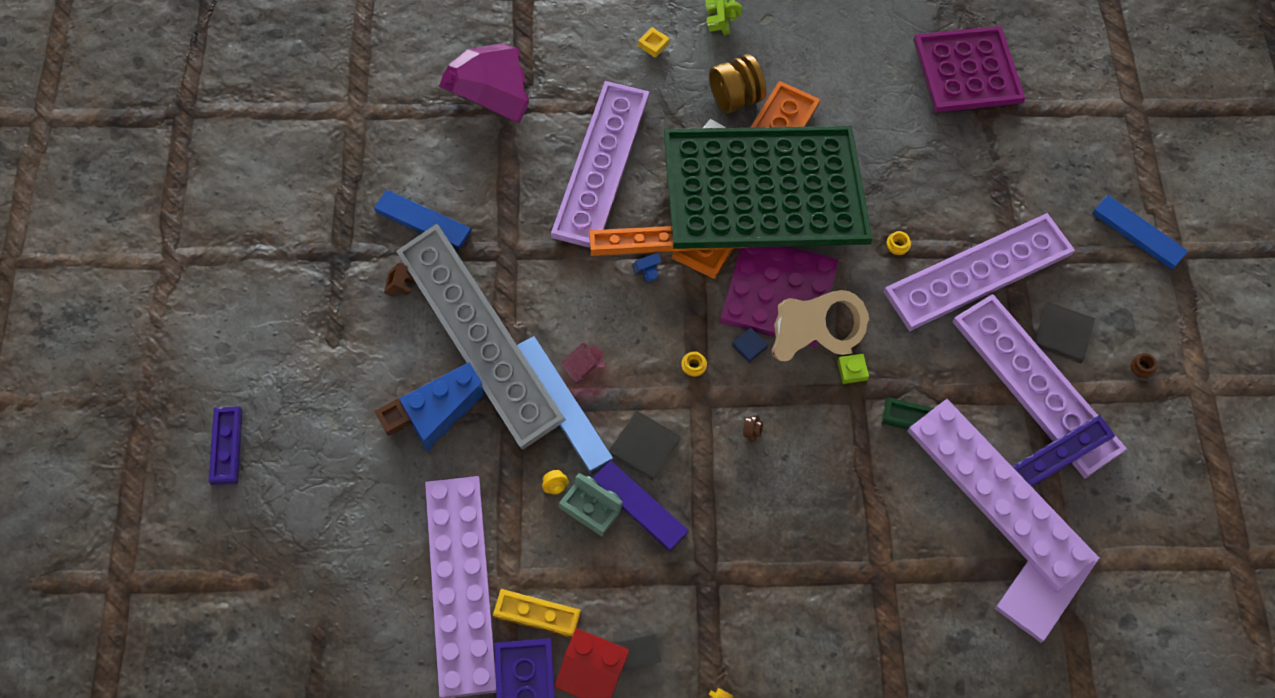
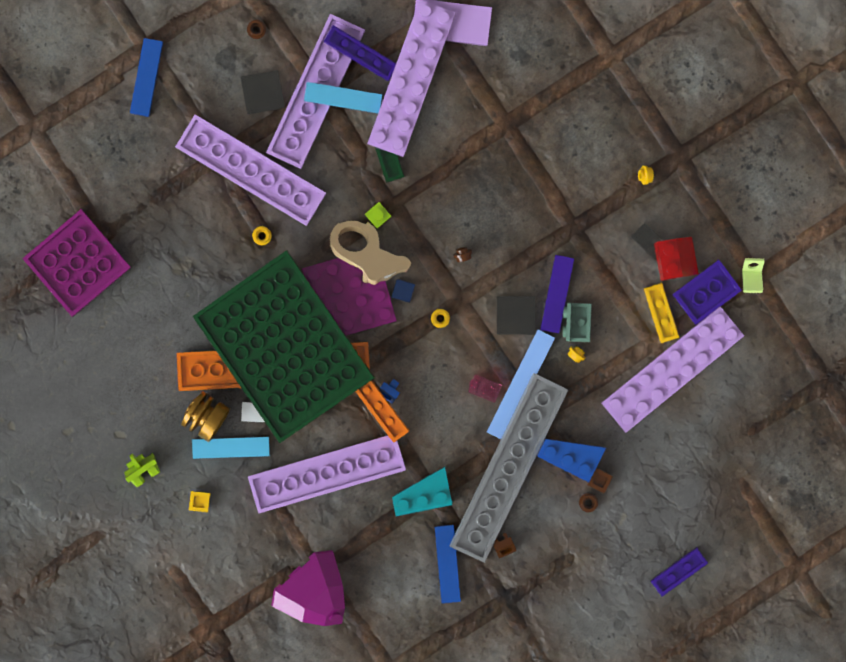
camera: 115 degrees left, 25 degrees up
none -> medium azure tile [192,437,270,459]
none -> medium azure tile [304,82,382,114]
none -> teal wedge [392,466,452,516]
none -> reddish brown plate [579,493,598,512]

